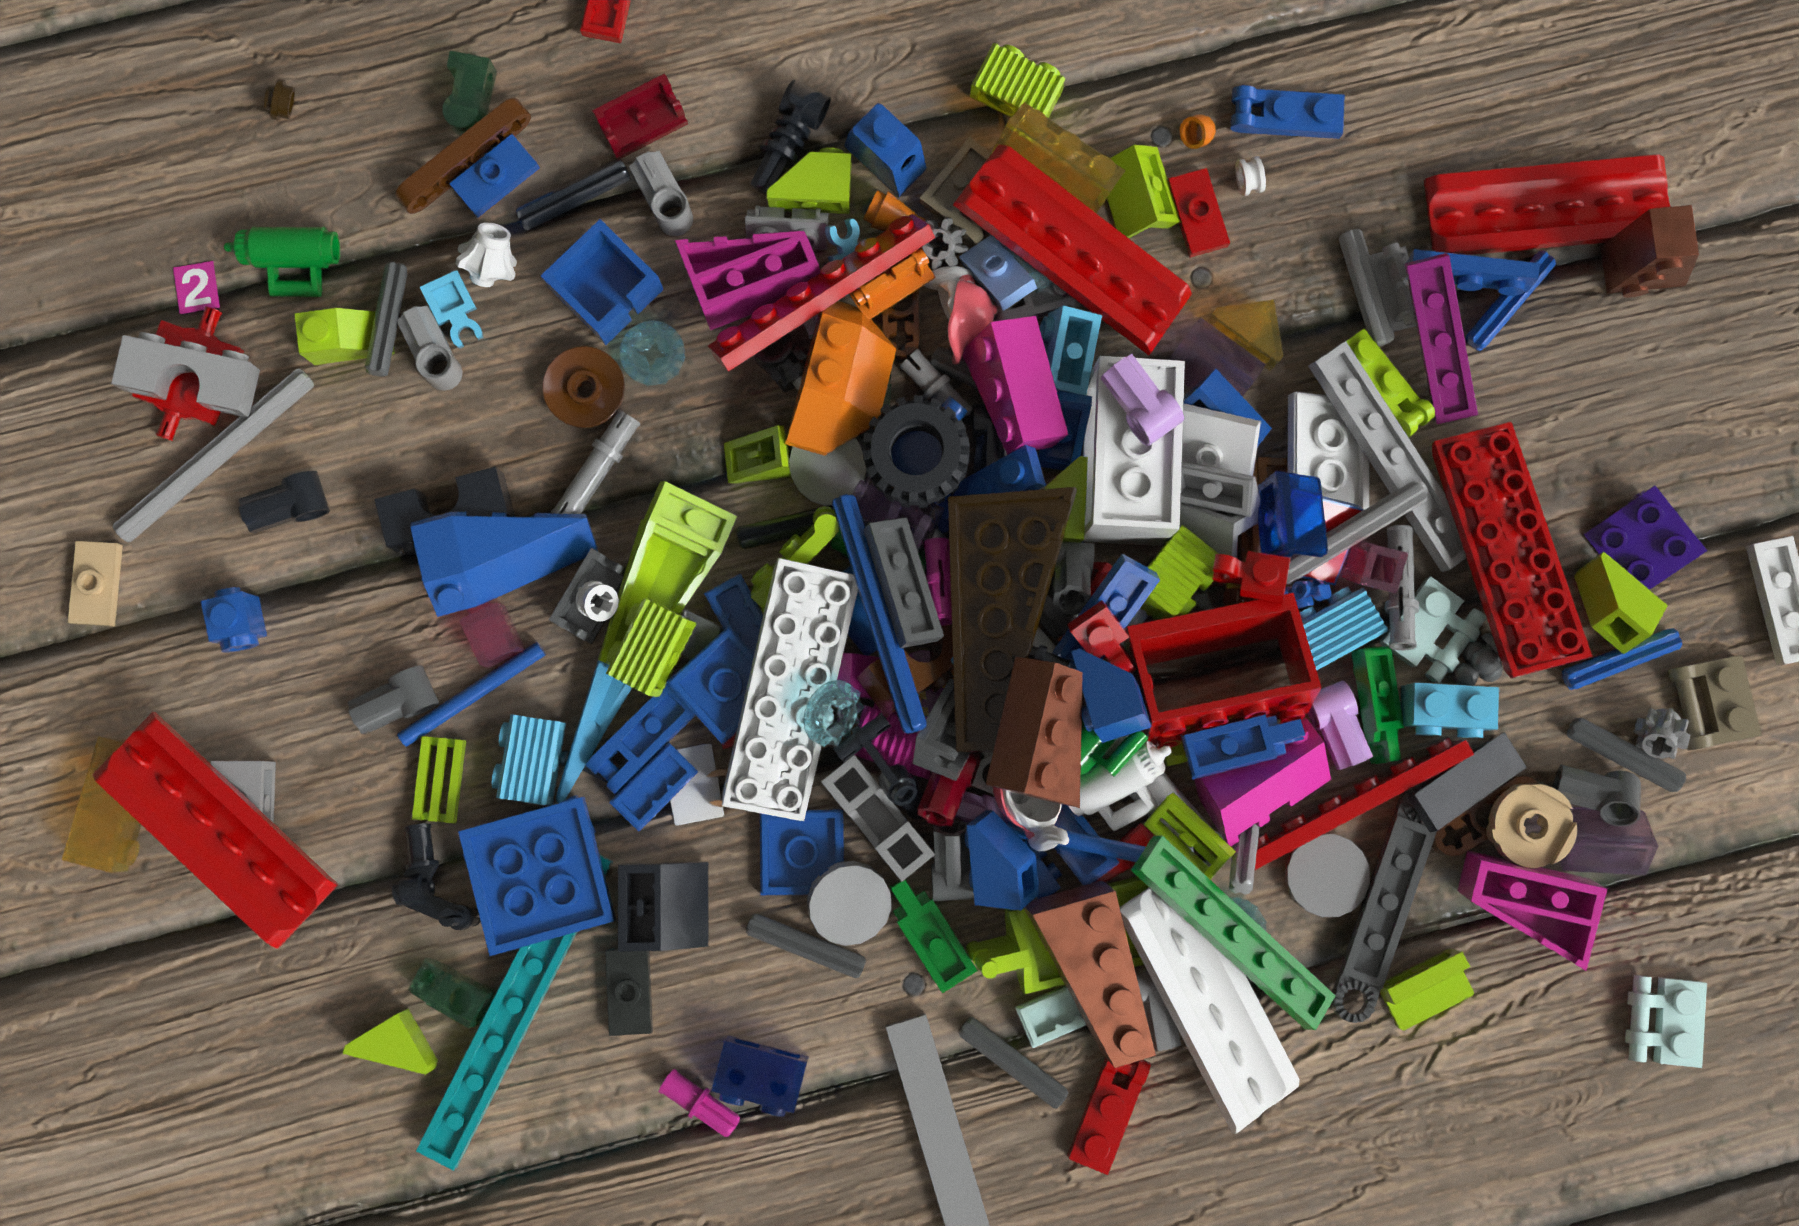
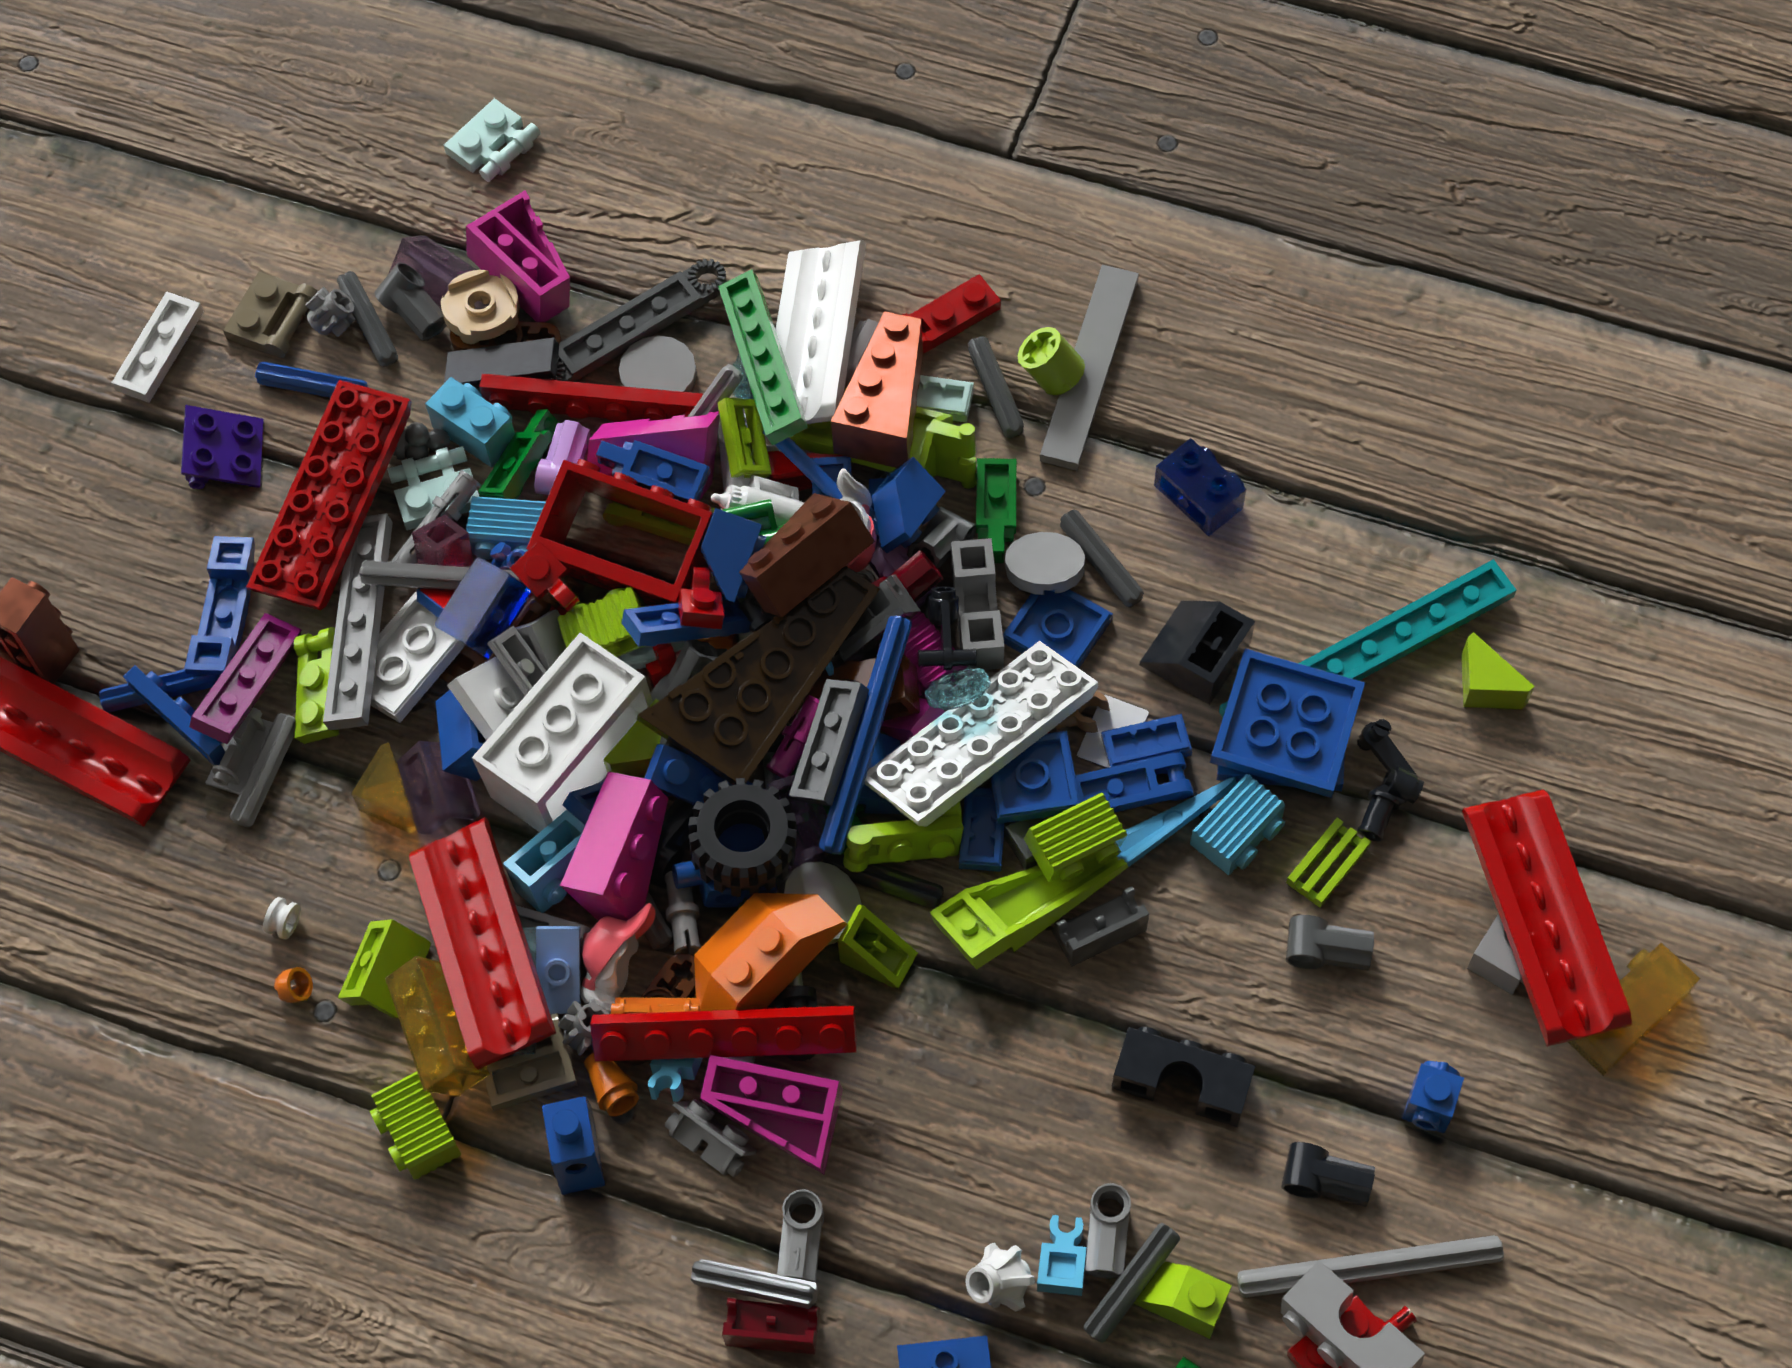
camera: 140 degrees left, 20 degrees down
tan plate [68,541,123,627] -> none
blue bar [397,642,546,747] -> none
clear green leg [408,958,498,1028] -> none
blue wedge [410,512,598,617] -> none
clear pink brick [459,601,525,668] -> none
black axle [516,159,630,230] -> none
blue piece [541,219,664,345] -> none
reddish brown dish [543,346,625,428] -> none
light grey pin [551,409,641,514] -> none
white bush [575,581,619,621] -> none
pearl dark grey plate [605,949,653,1036] -> none
clear light blue gear [620,321,685,386] -> none
dark pink axle [658,1069,740,1137] -> none
black piece [751,80,831,195] -> none
lime slope [767,148,852,214] -> none
lavender piece [1100,354,1184,446] -> none
red plate [1168,168,1230,258] -> none
blue plate [1230,85,1345,139] -> none
lime panel [1380,948,1474,1031] -> none
lime slope [1574,551,1668,654] -> none
none -> blue slope [184,536,255,675]
none -> dark grey axle [691,1259,819,1309]
none -> lime piece [1017,327,1085,395]

